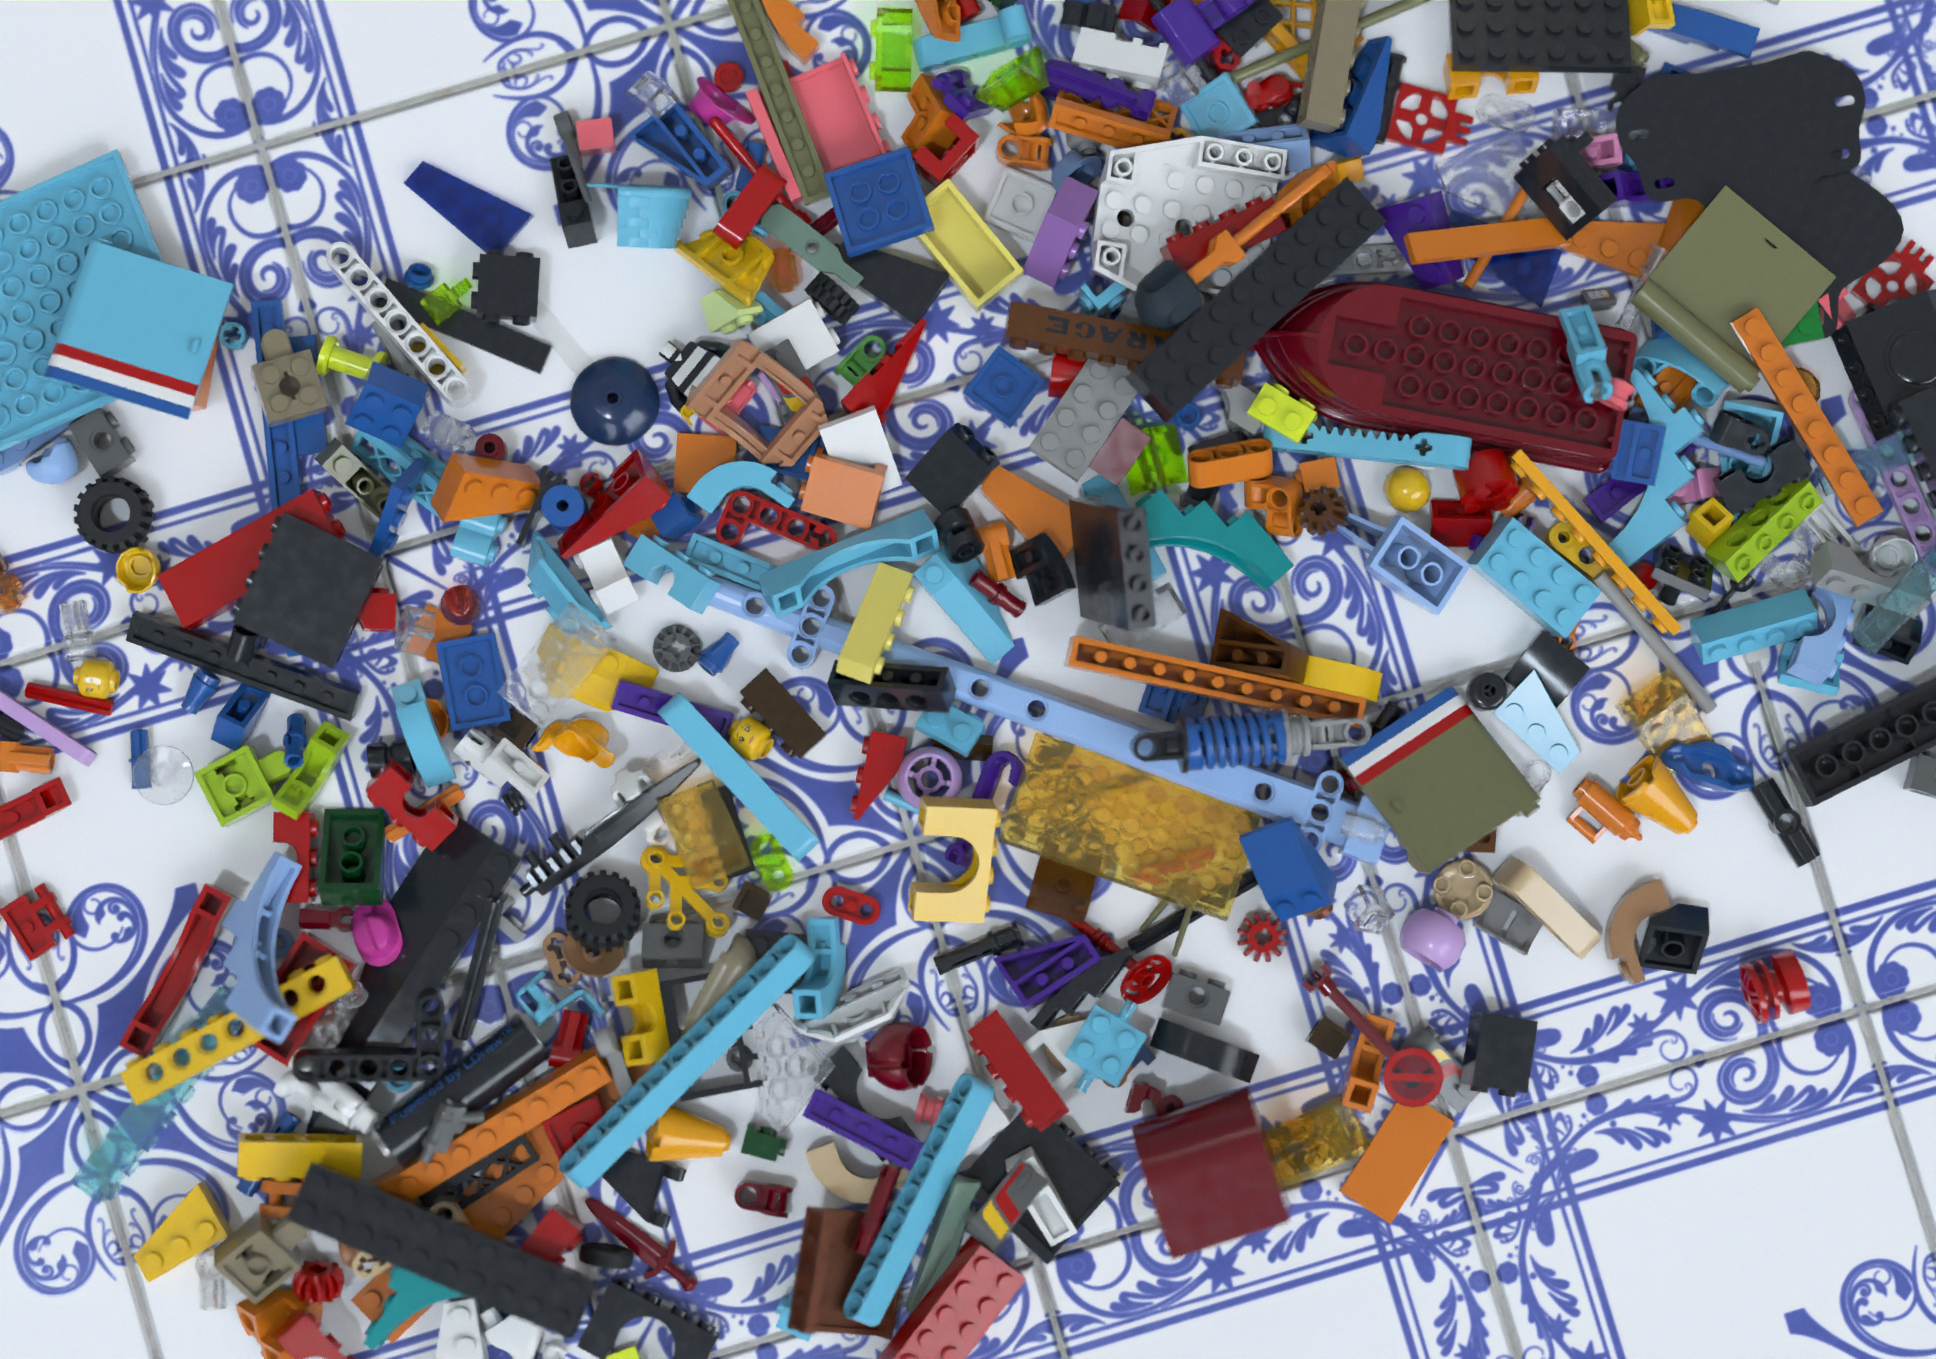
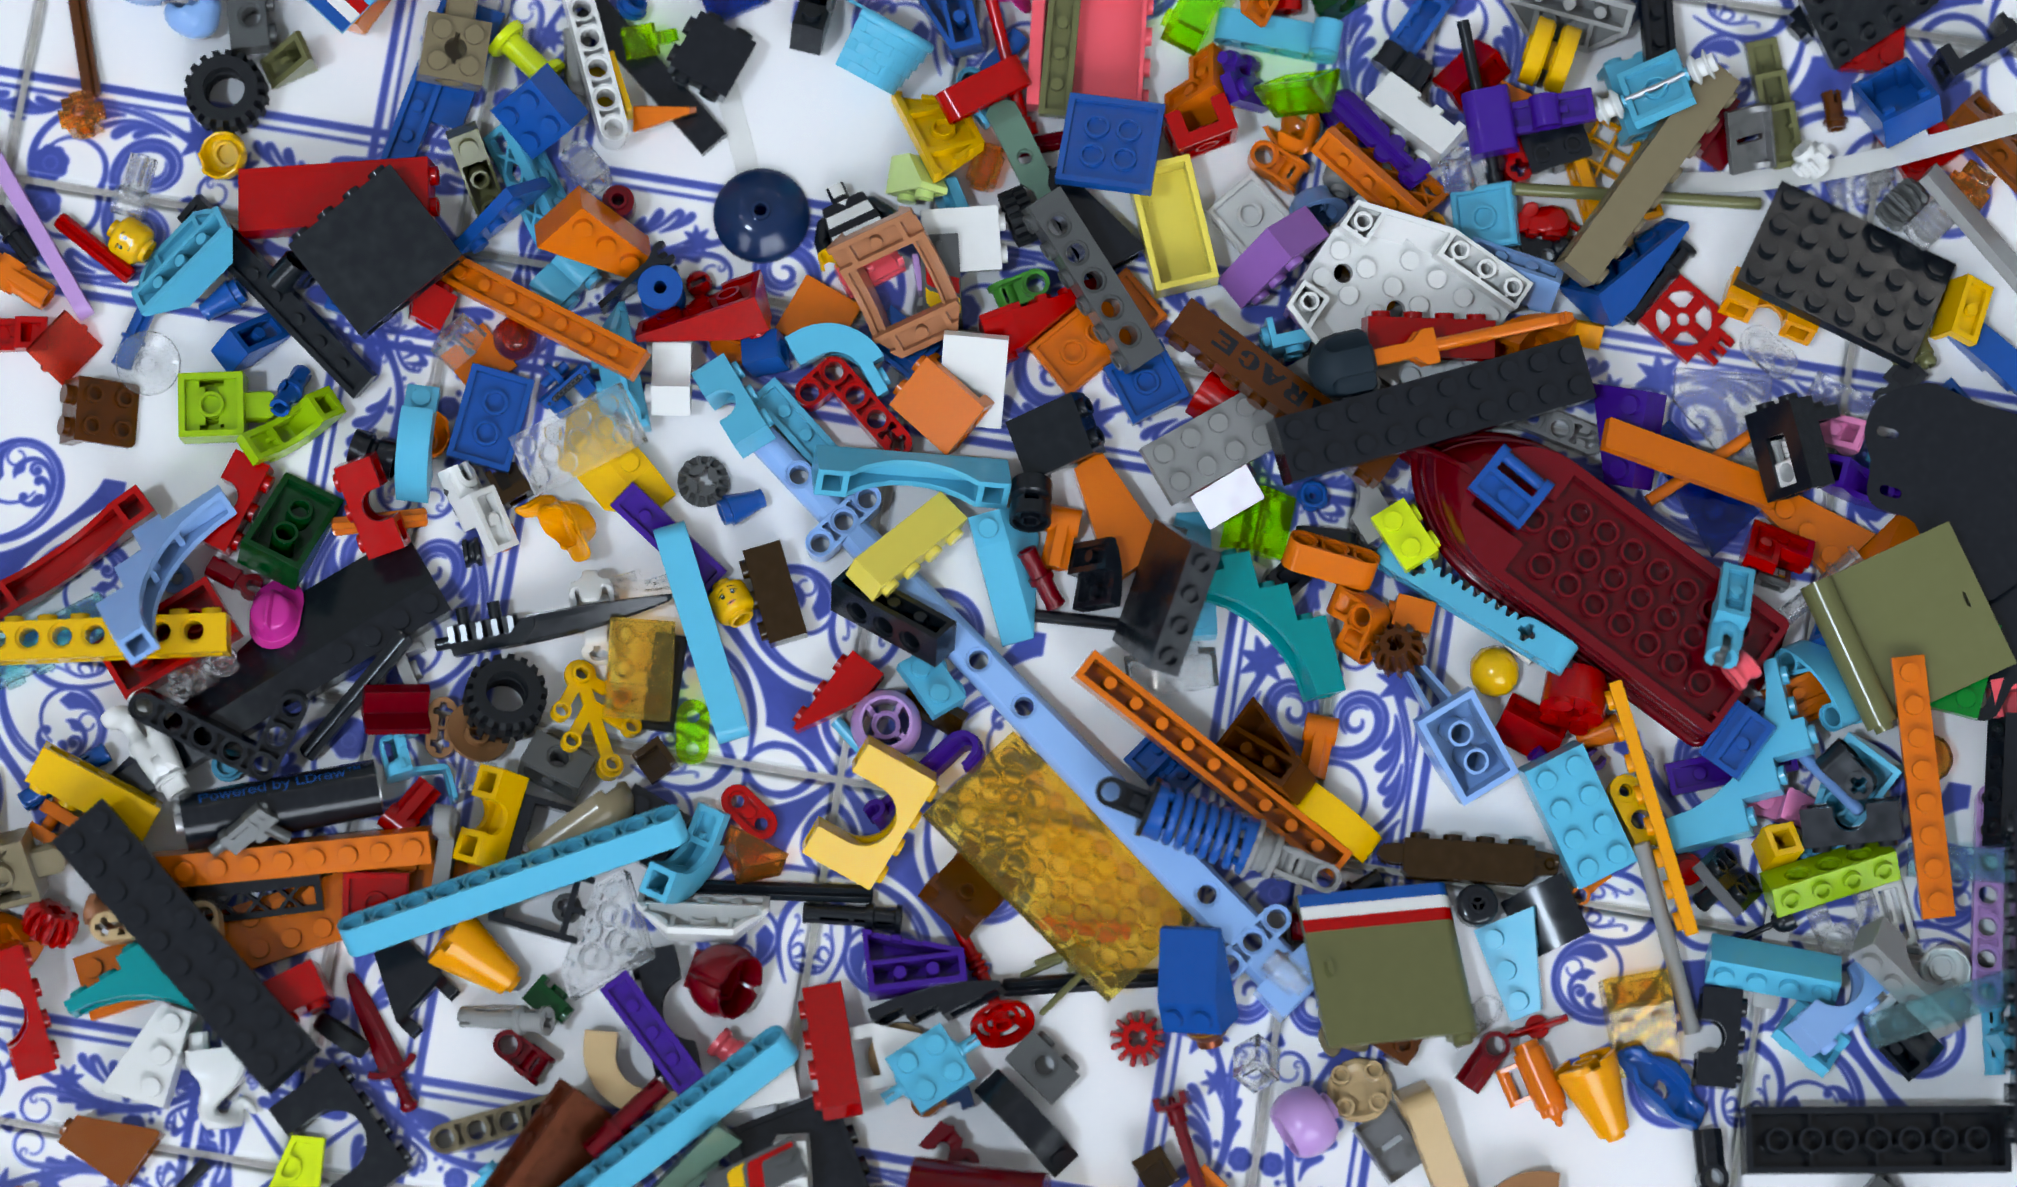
camera: 30 degrees right, 5 degrees down
none -> clear red piece [25,310,102,385]
none -> reddish brown bracket [57,375,140,449]
none -> medium azure wedge [131,206,233,317]
none -> olive slope [260,31,319,89]
none -> dark red panel [361,684,431,735]
none -> dark tan beam [429,1089,587,1155]
none -> orange plate [439,258,651,382]
none -> light grey pin [457,1005,555,1036]
none -> blue hips [537,361,596,419]
none -> orange piece [633,105,697,132]
none -> black axle [695,880,873,903]
none -> clear orange slope [723,824,789,884]
none -> dark grey brick [1021,186,1165,375]
none -> orange tile [1028,267,1168,394]
none -> black bar [1034,609,1120,631]
none -> orange piece [1300,712,1340,780]
none -> dark brown hinge [1375,832,1559,887]
none -> dark red piece [1454,1031,1511,1094]
none -> blue plate [1467,443,1555,530]
none -> red piece [1506,1014,1569,1039]
none -> black arch [1692,986,1748,1090]
none -> red panel [1738,519,1816,575]

